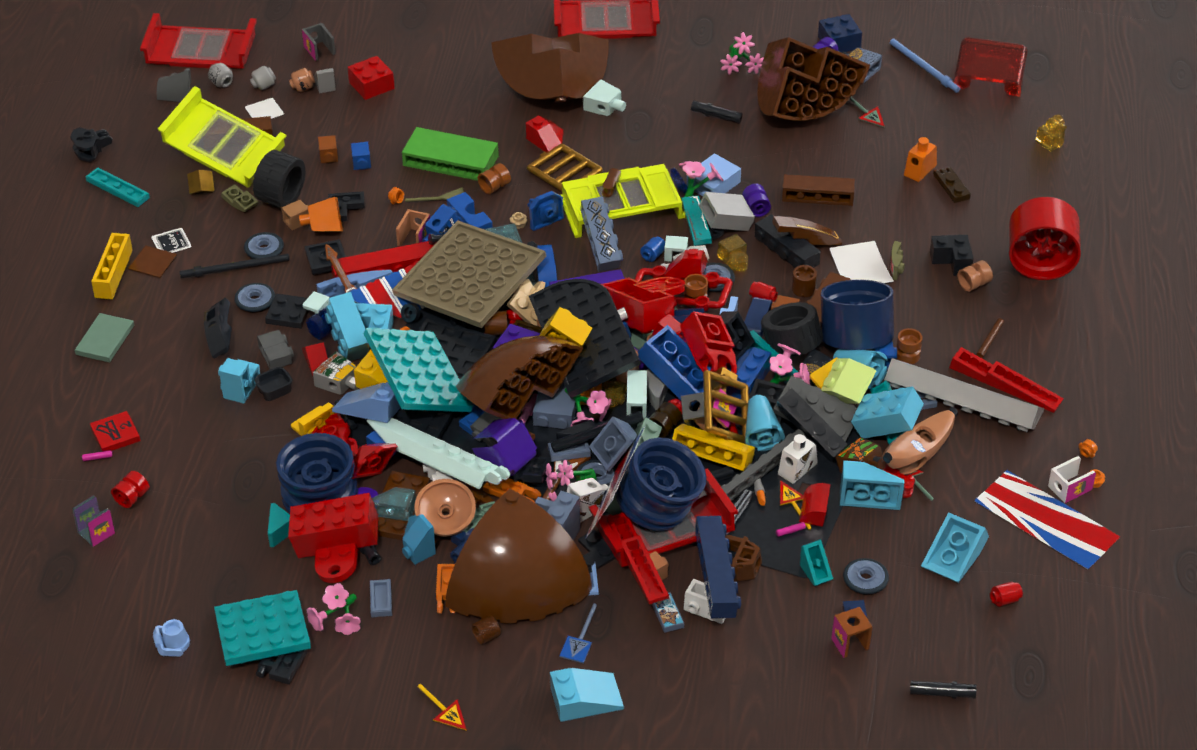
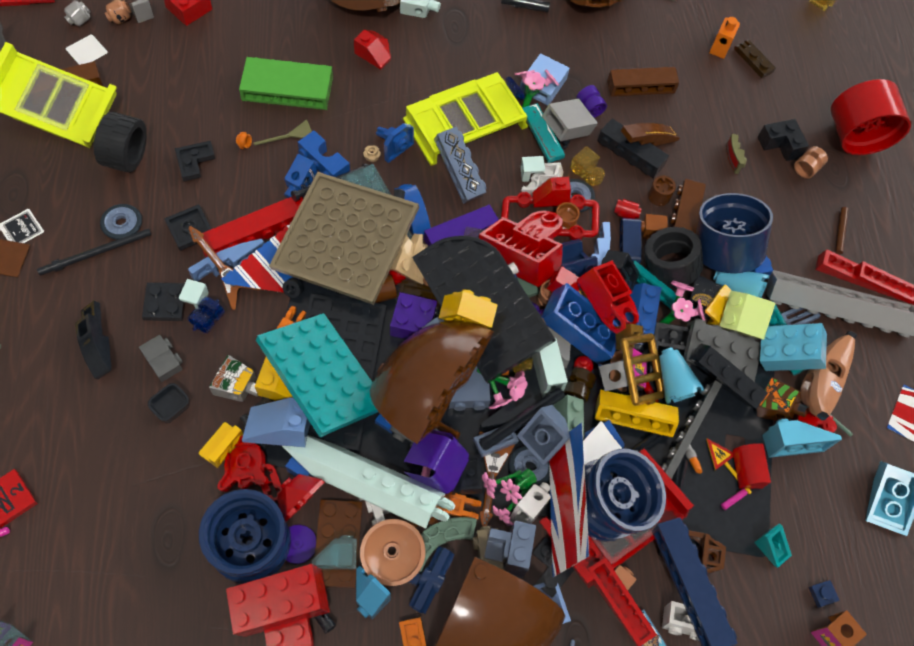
camera: 20 degrees left, 20 degrees up
red wheel [111,471,150,508] -> none
pearl gold panel [187,170,214,194] -> none
light grey head [208,63,233,88] -> none
medium azure brick [218,358,260,403] -> none
olive slope [221,184,259,212] -> none
sand blue wheel [234,283,275,312] -> none
teal slope [268,503,290,547] -> none
medium nougat brick [282,200,309,231] -> none
orange torso [299,197,343,232] -> none
red slope [302,342,328,376] -> none
dark orange brick [318,135,338,163] -> none
medium azure brick [325,292,369,361] -> none
blue brick [351,142,371,170] -> none
medium azure brick [355,303,394,329] -> none
nougat piece [396,209,430,246] -> none
dark orange wheel [477,163,511,194] -> none
pearl gold bar [527,143,603,191] -> none
reddish brown bar [602,168,621,197] -> none
blue brick [640,237,665,262] -> none
white torso [778,434,817,484] -> none
white sticker [830,241,893,283] -> none
sand blue wheel [843,558,889,594] -> none
dark orange wheel [896,328,922,364] -> none

